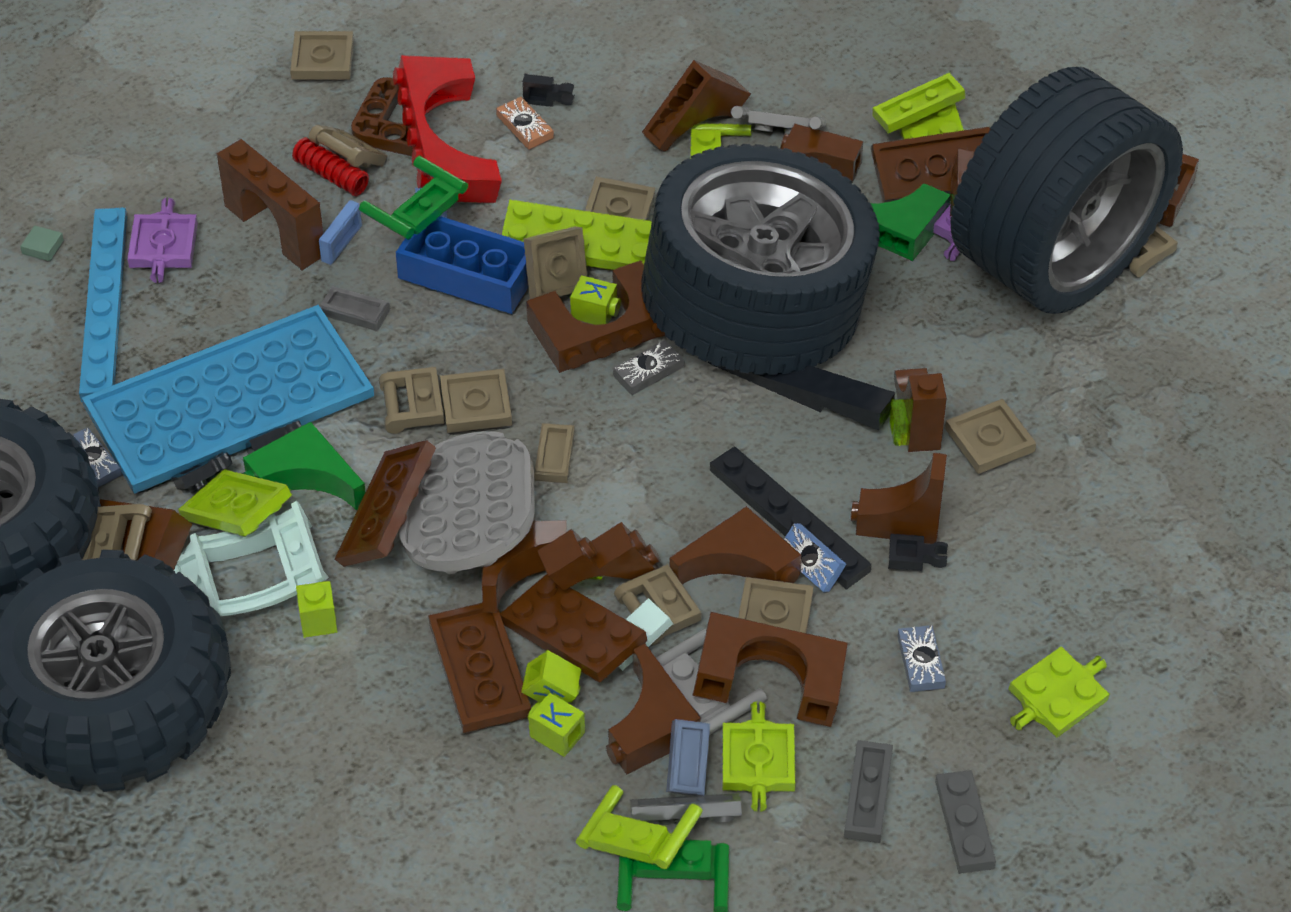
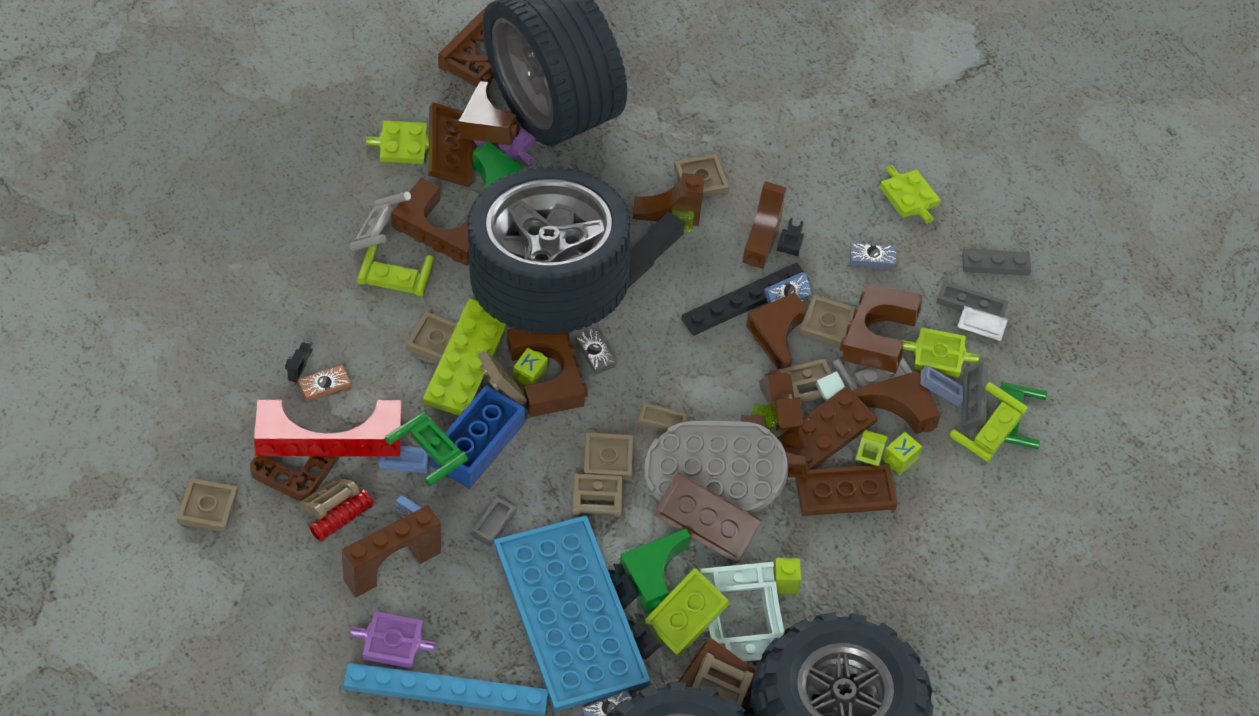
camera: 85 degrees left, 5 degrees up
reddish brown arch [642,60,751,152] -> none
lime plate [872,73,965,134] -> none
none -> tile [957,305,1008,341]

